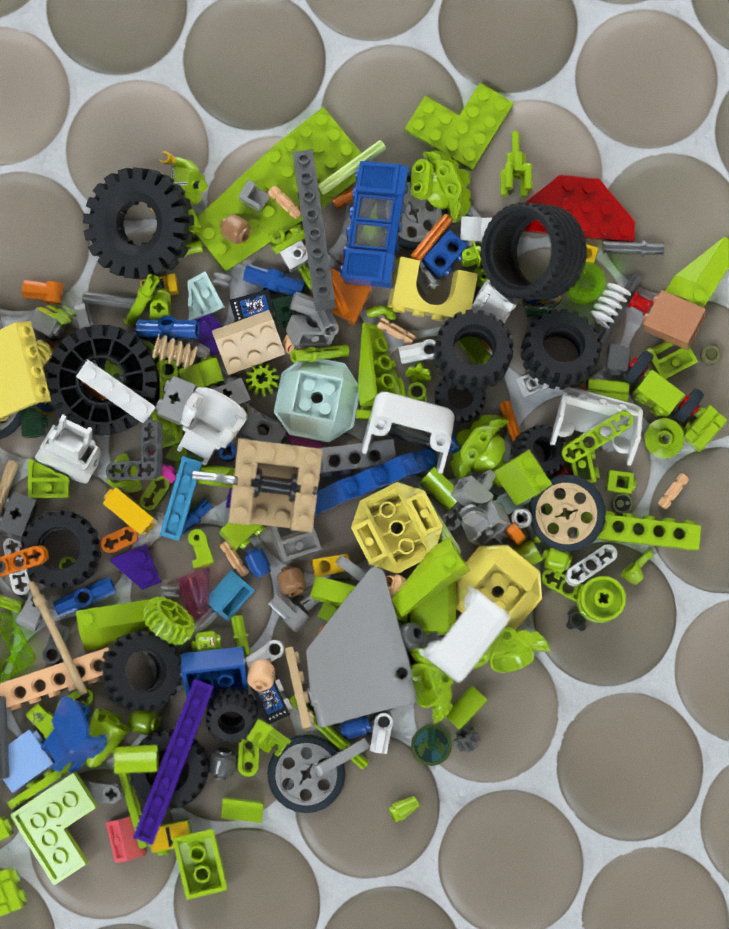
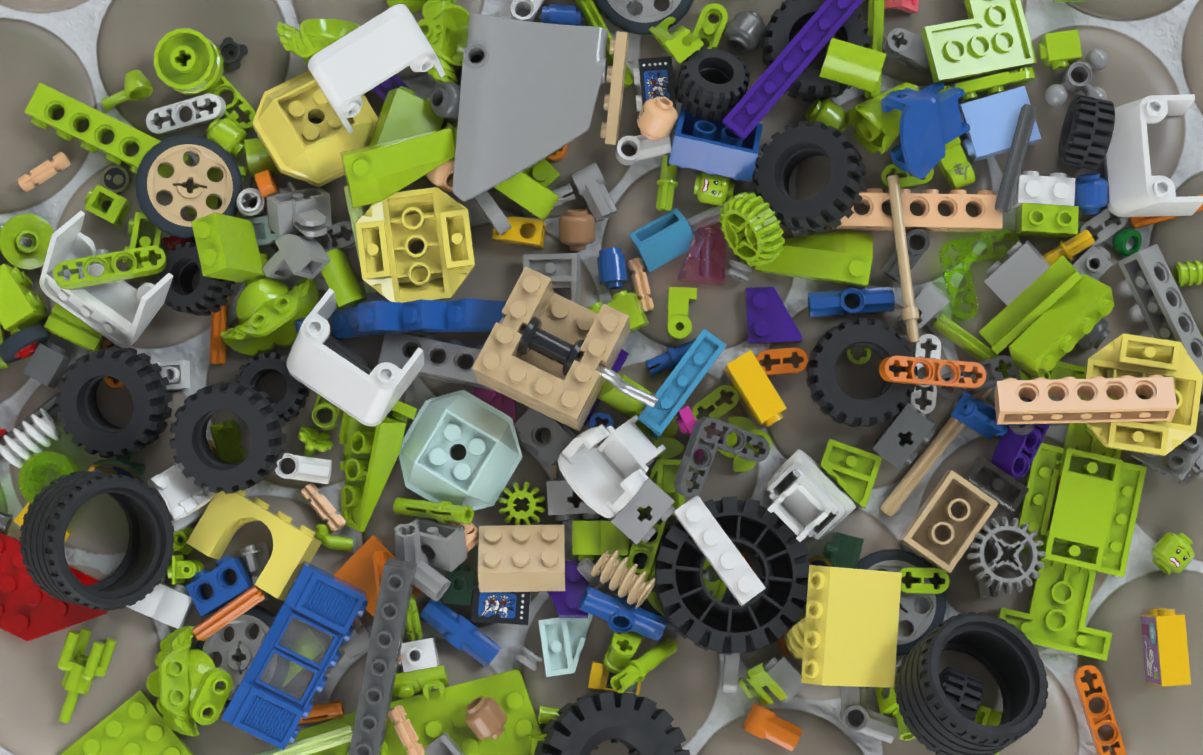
camera: 160 degrees left, 0 degrees up
light grey axle [82,292,136,309] -> none

